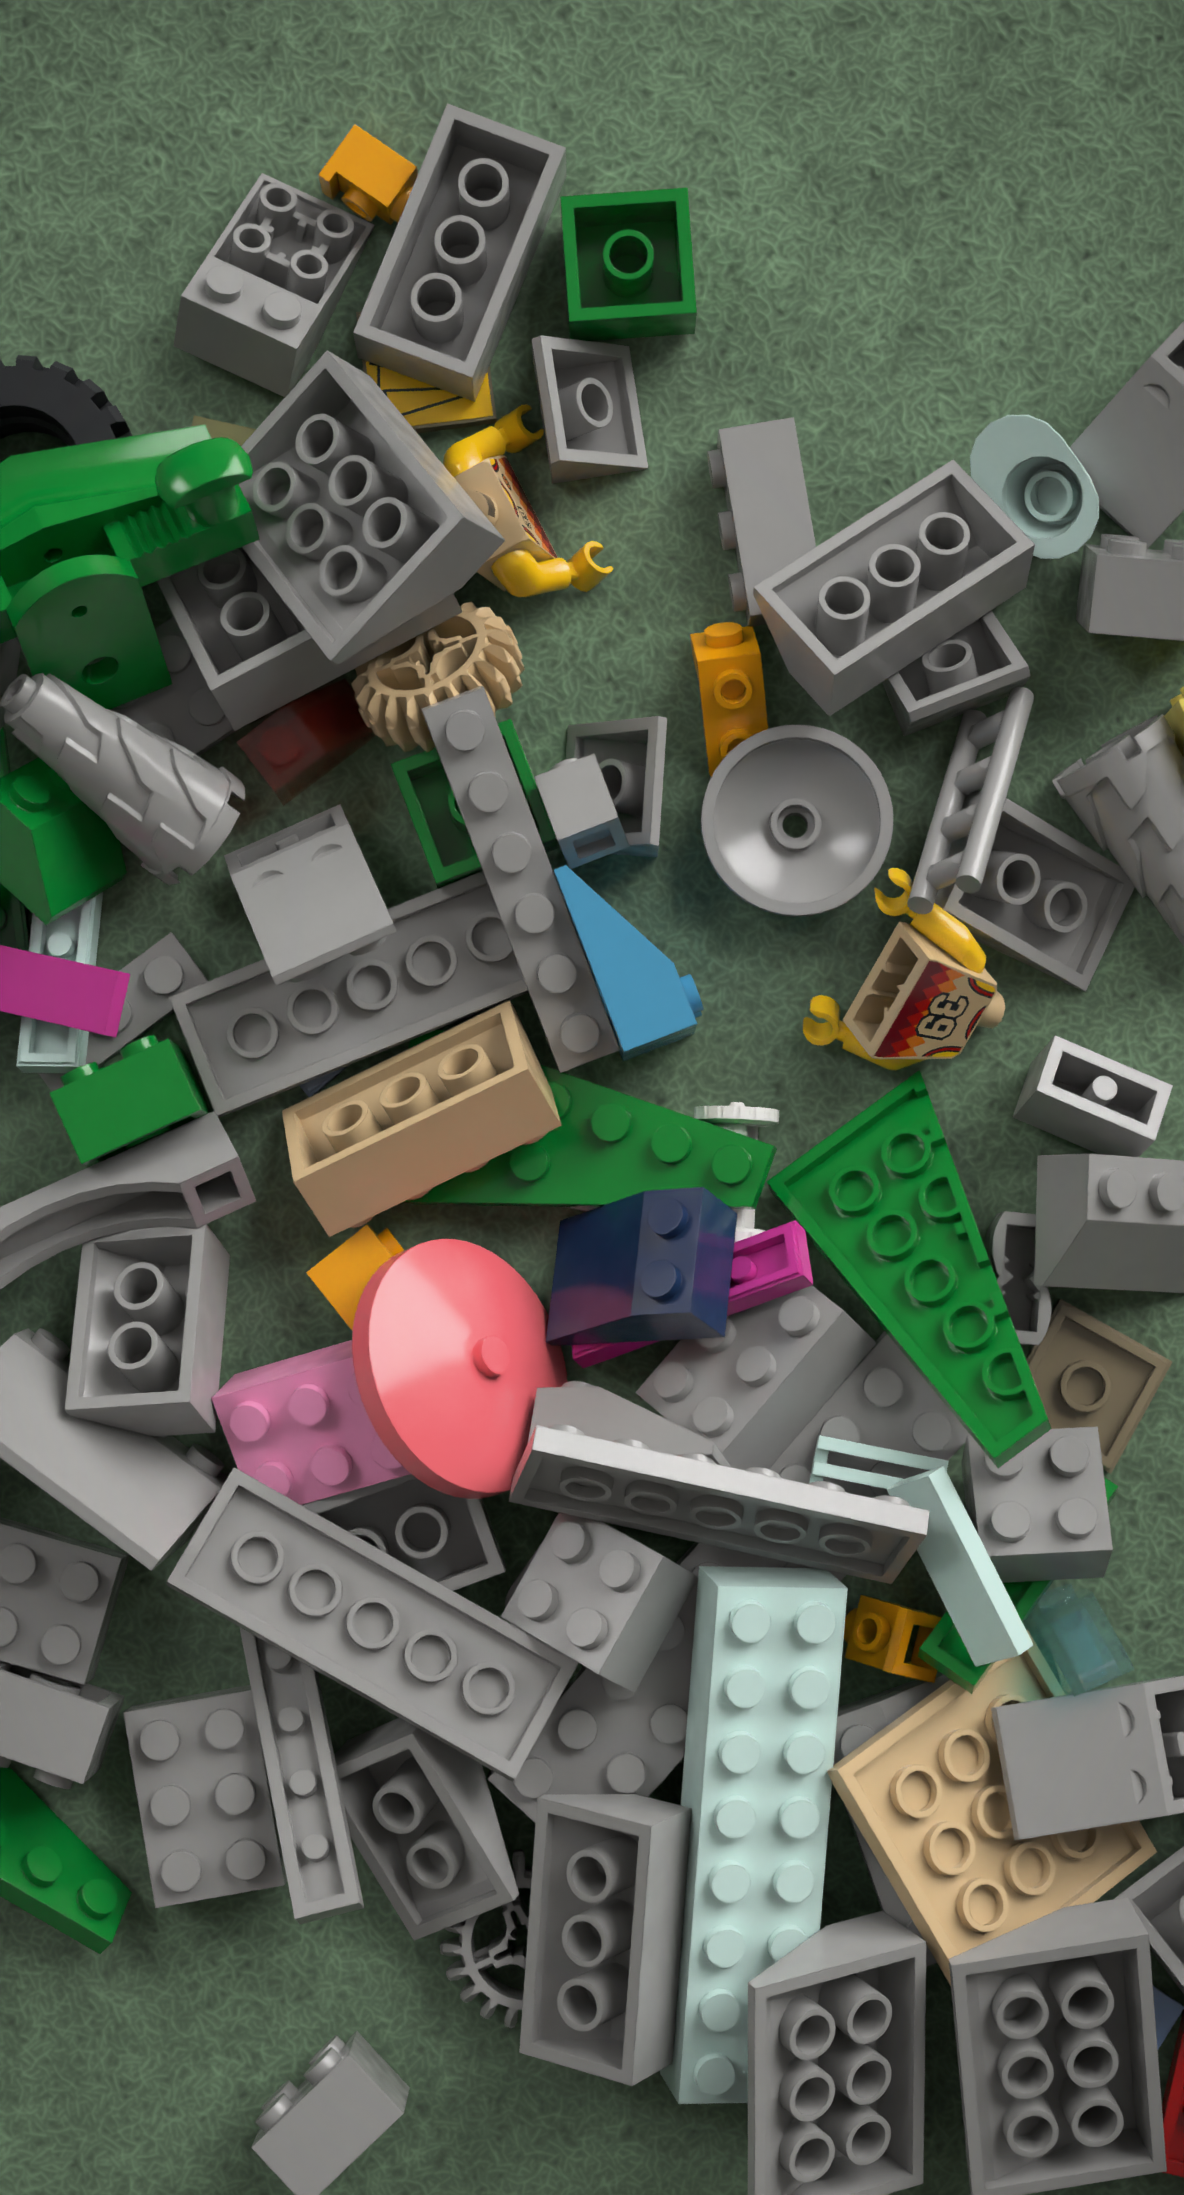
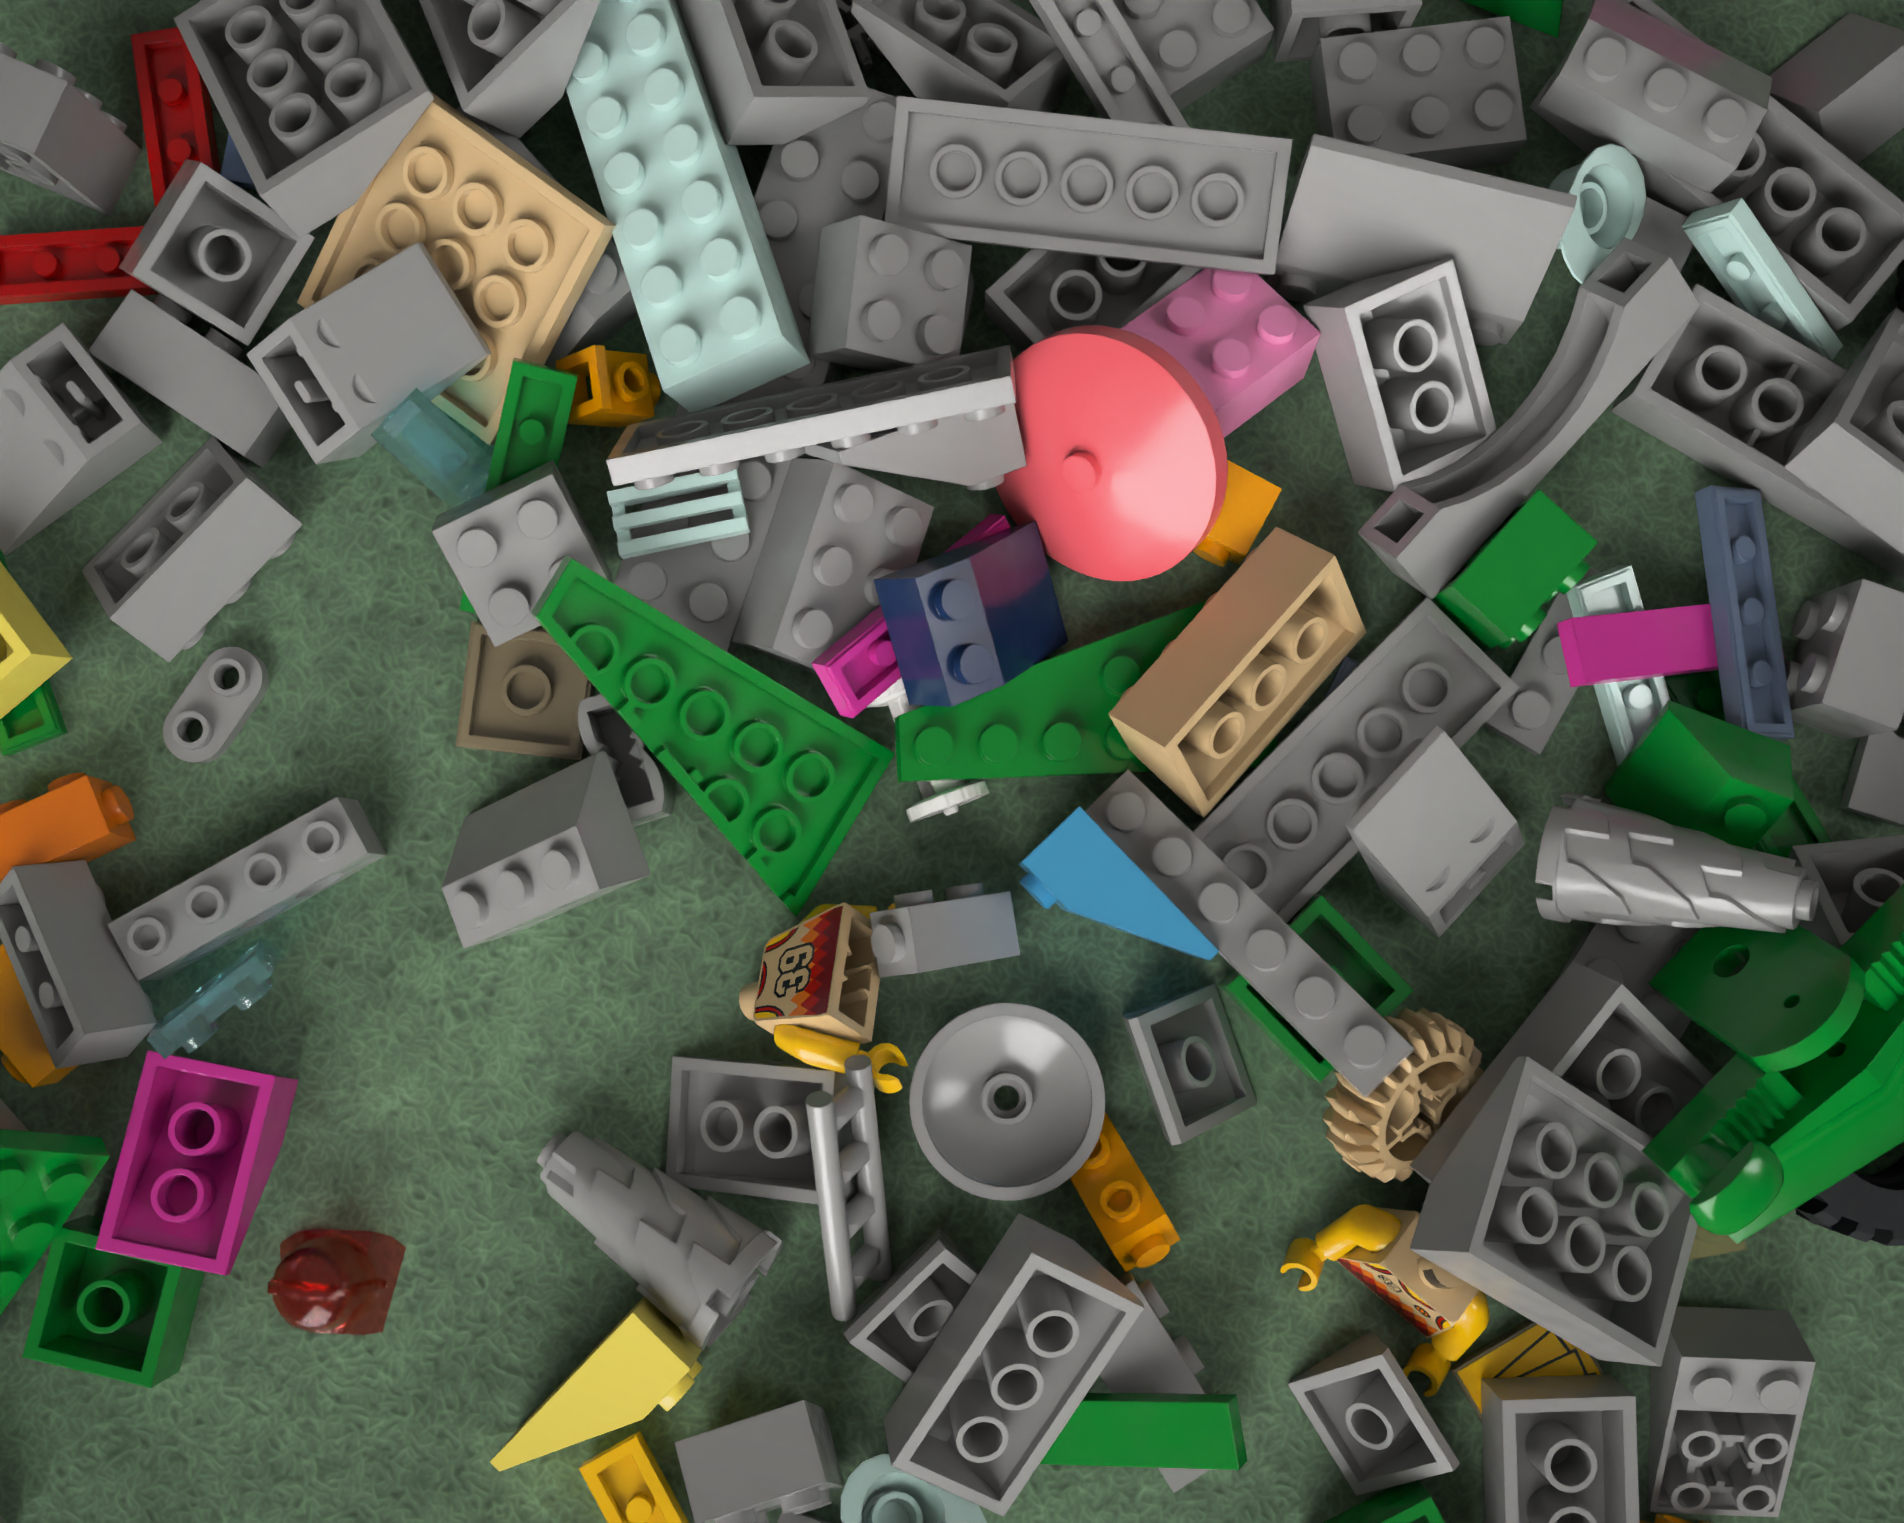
camera: 160 degrees right, 0 degrees up
clear red slope [237,679,375,806] -> none
light grey brick [534,754,630,869] -> none
light aqua tile [887,1466,1033,1667] -> none
light grey brick [1013,1035,1173,1157] -> none
none -> light grey brick [869,882,1020,978]
none -> green tile [1040,1393,1248,1470]

